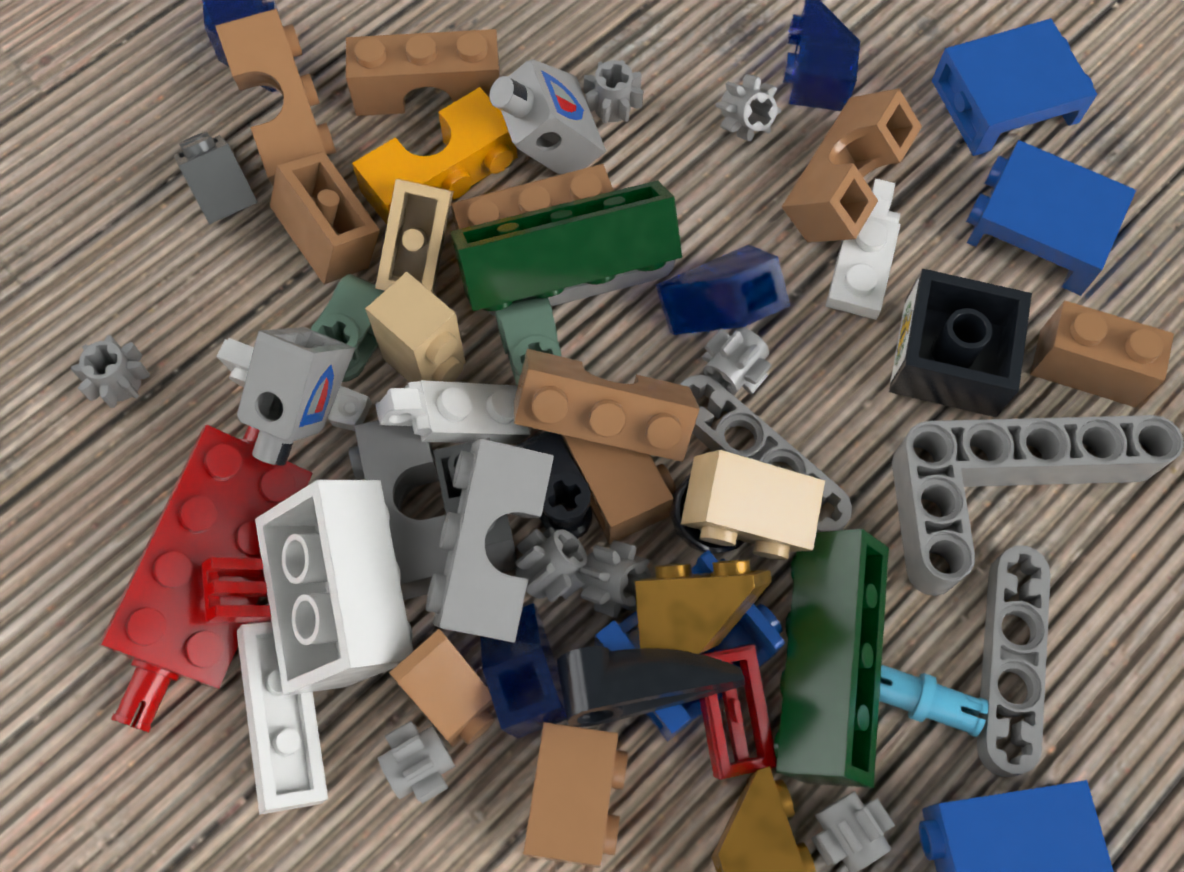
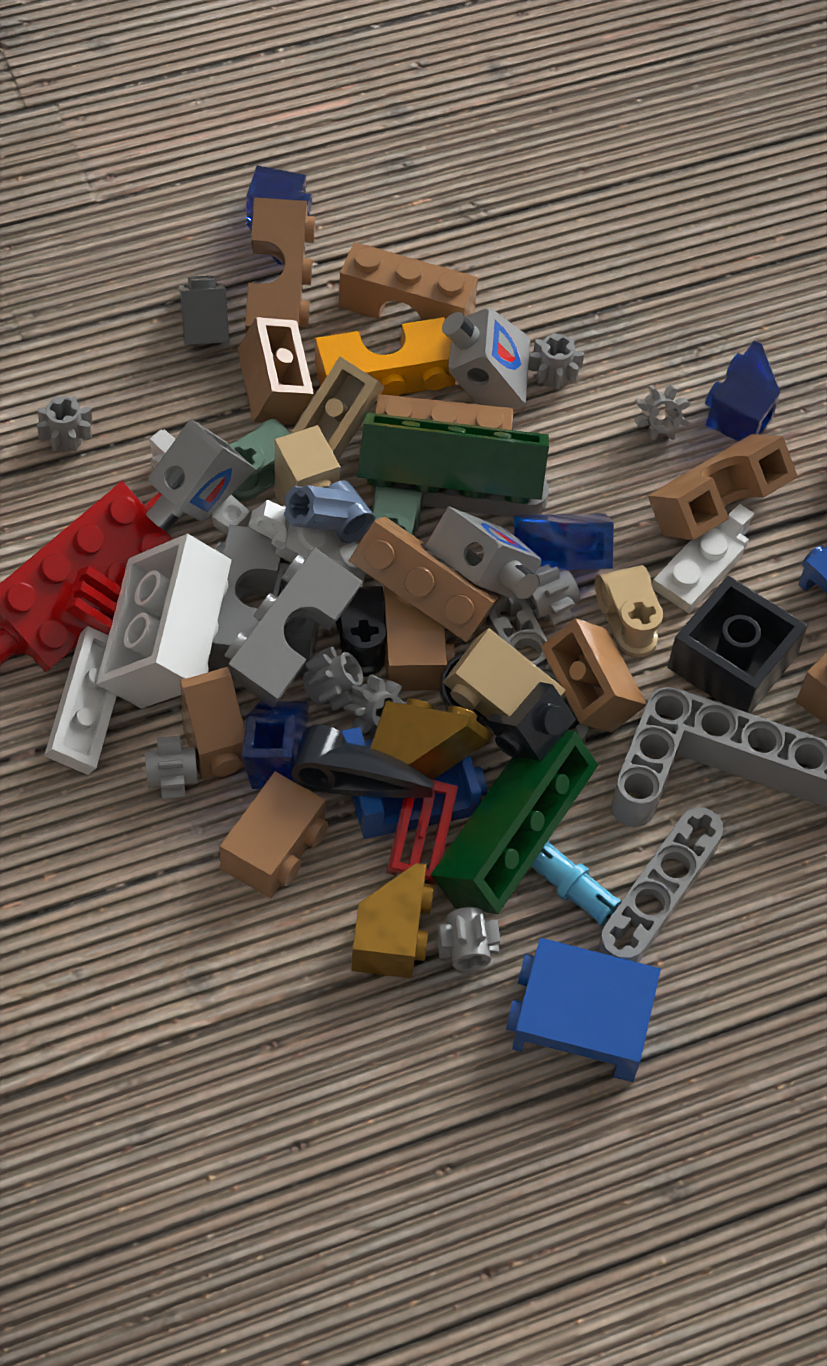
camera: 20 degrees right, 10 degrees down
none -> sand blue piece [284,481,376,544]
none -> light grey torso [425,506,541,599]
none -> black bracket [486,682,576,761]
none -> medium nougat brick [540,618,647,733]
none -> tan piece [595,565,663,658]

